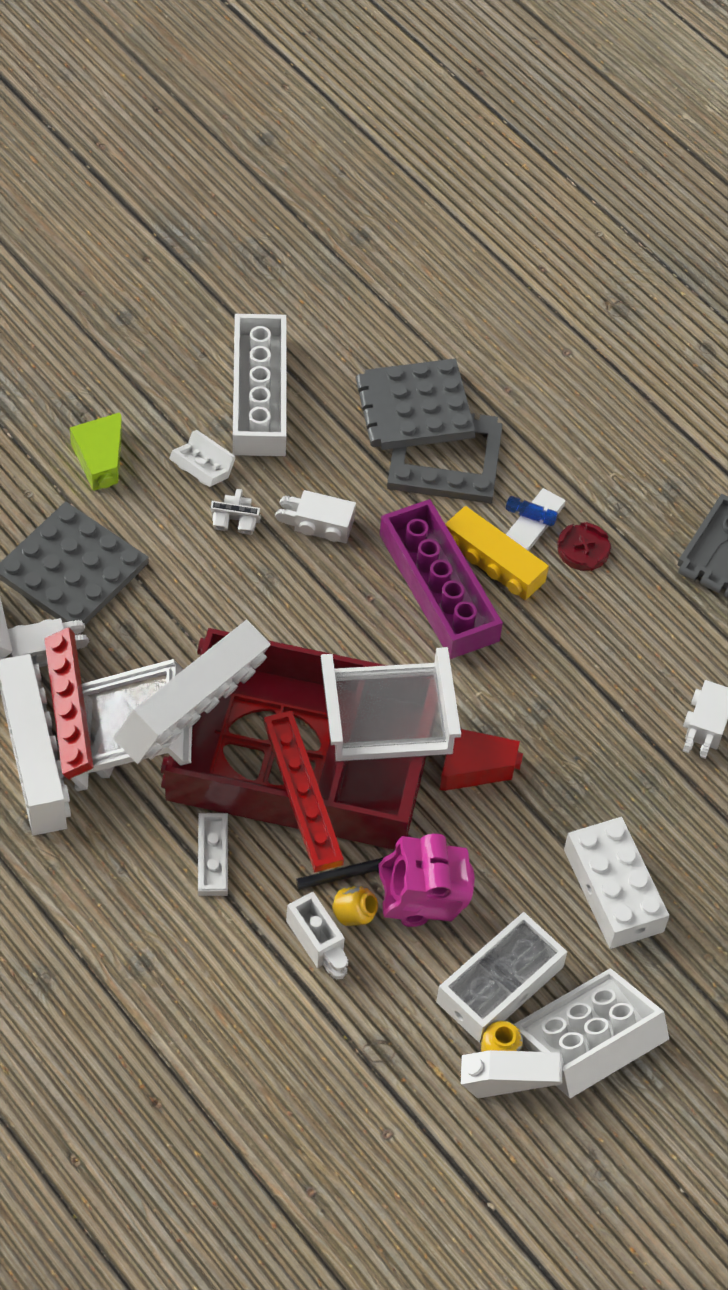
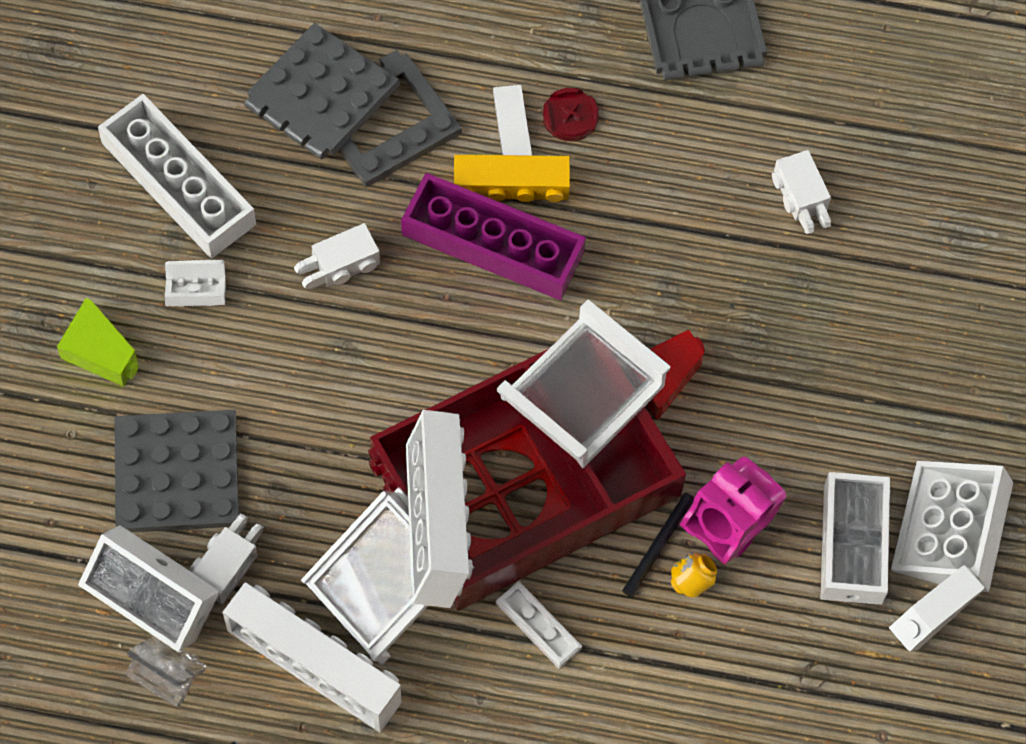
camera: 40 degrees left, 10 degrees up
plate [44,627,94,780] -> none
white hips [210,489,261,535] -> none
red plate [264,711,344,873] -> none
white hinge [286,892,348,980] -> none
yellow head [481,1021,523,1052] -> none
clear blue axle [506,496,558,526] -> none
white brick [564,817,669,949] -> none

